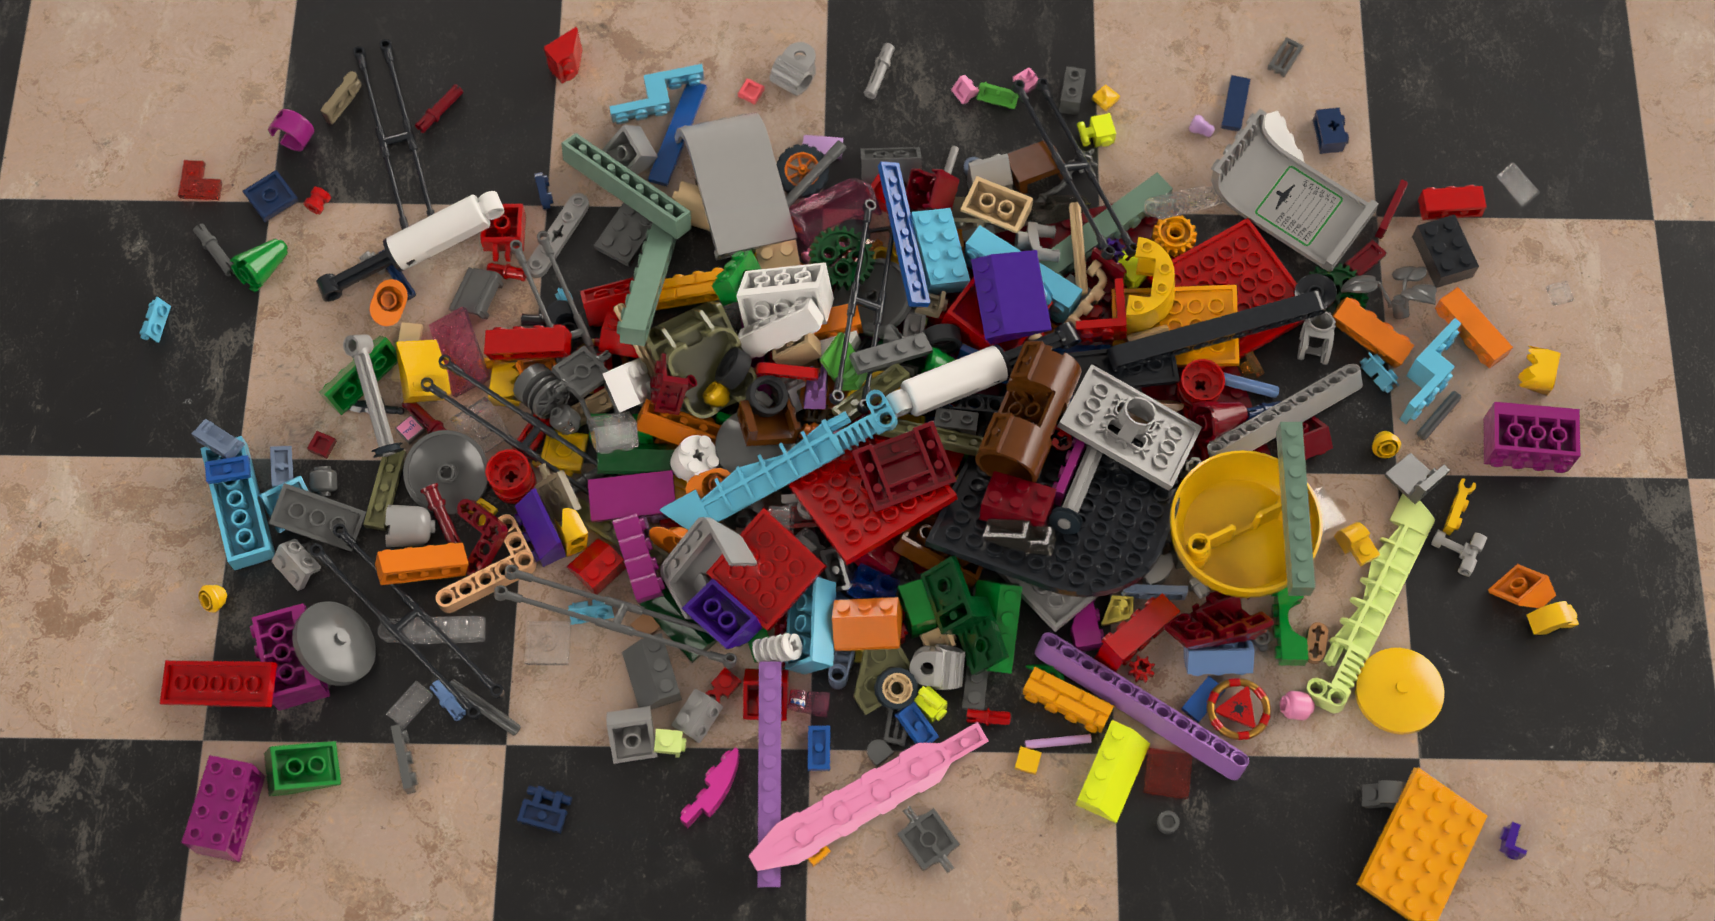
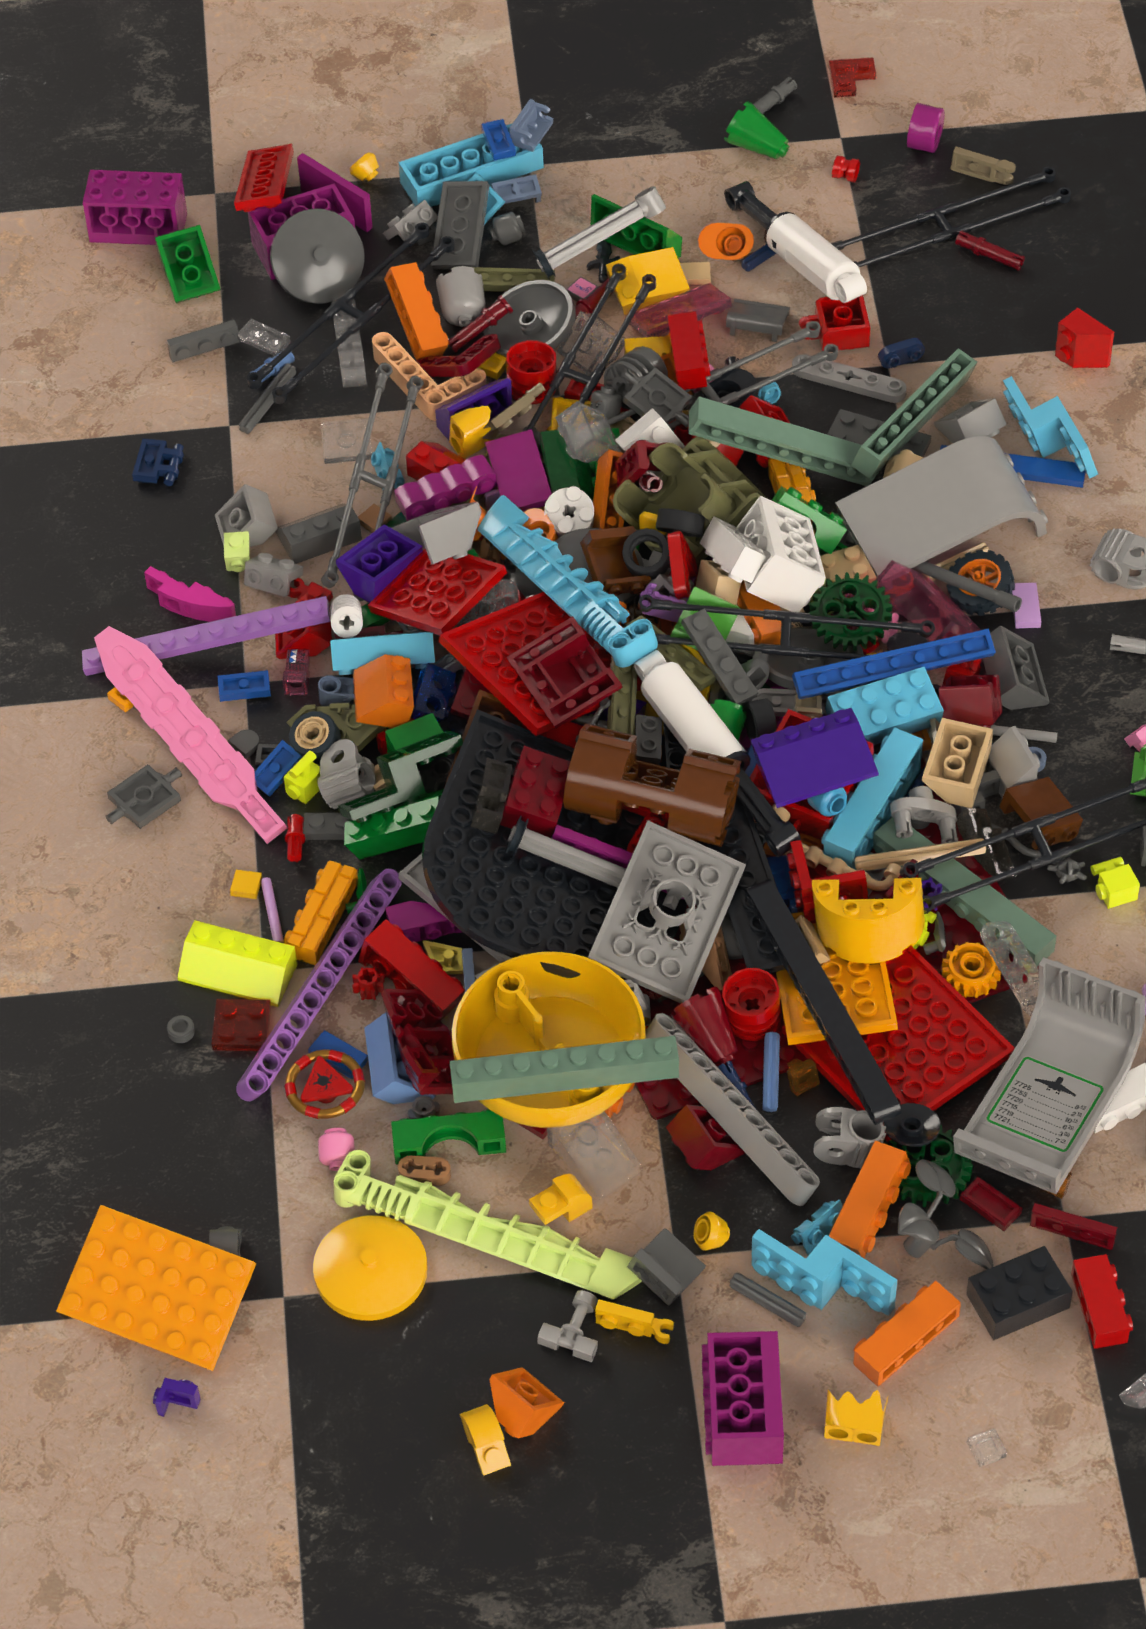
camera: 85 degrees right, 15 degrees down
medium azure hinge [140,297,171,343] -> none
dark blue plate [242,170,299,222] -> none
dark red plate [307,431,337,459] -> none
red axle [486,263,526,282] -> none
coral tile [738,78,765,104] -> none
none -> magenta tile [297,153,373,232]

